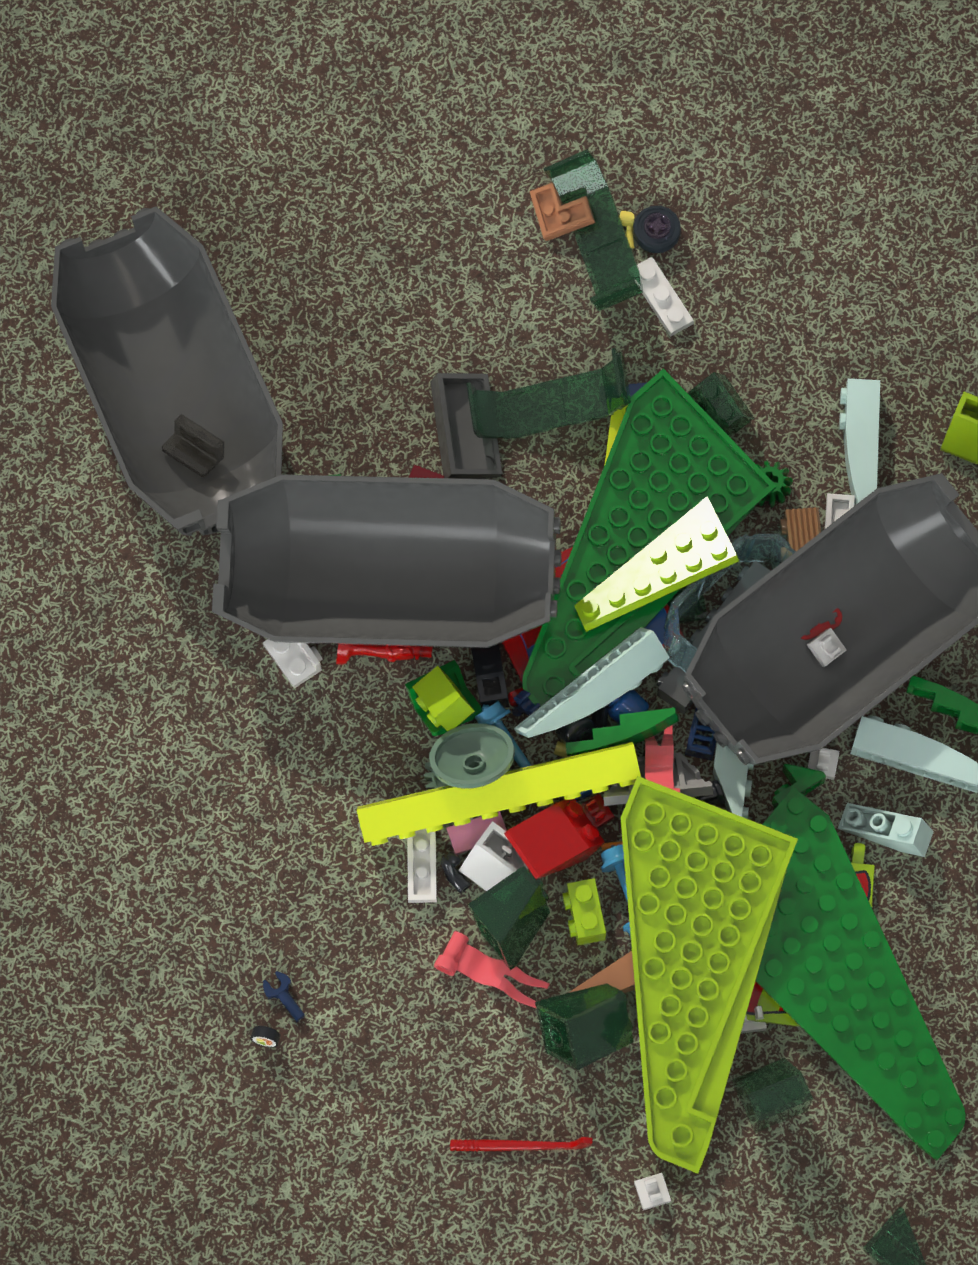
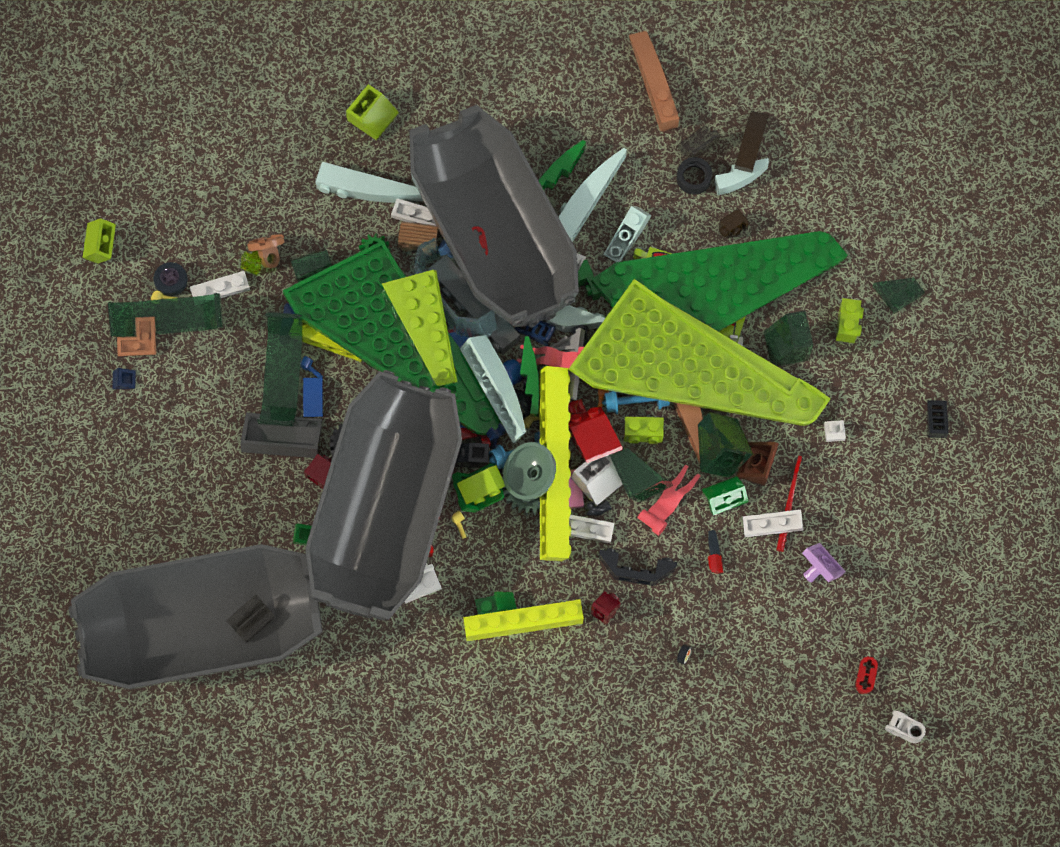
camera: 80 degrees left, 0 degrees up
dark blue bar [263,971,305,1022] -> none
white tile [807,628,847,667] -> none
none -> lime brick [82,218,116,264]
none -> dark blue slope [113,368,136,390]
none -> clear neon green tile [240,251,262,276]
none -> nougat tile [247,234,285,268]
none -> blue hand [301,356,323,378]
none -> blue slope [303,377,323,417]
none -> light yellow hand [452,511,466,539]
none -> neon yellow brick [463,599,584,641]
none -> green slope [475,592,517,615]
none -> dark red slope [590,591,621,625]
none -> black slope [599,548,677,586]
none -> green panel [702,476,749,515]
none -> piece [708,530,723,574]
none -> dark brown brick [719,208,749,238]
none -> copper slope [737,442,779,486]
none -> white plate [743,510,803,537]
none -> lavender tile [802,543,846,582]
none -> lime brick [836,298,864,343]

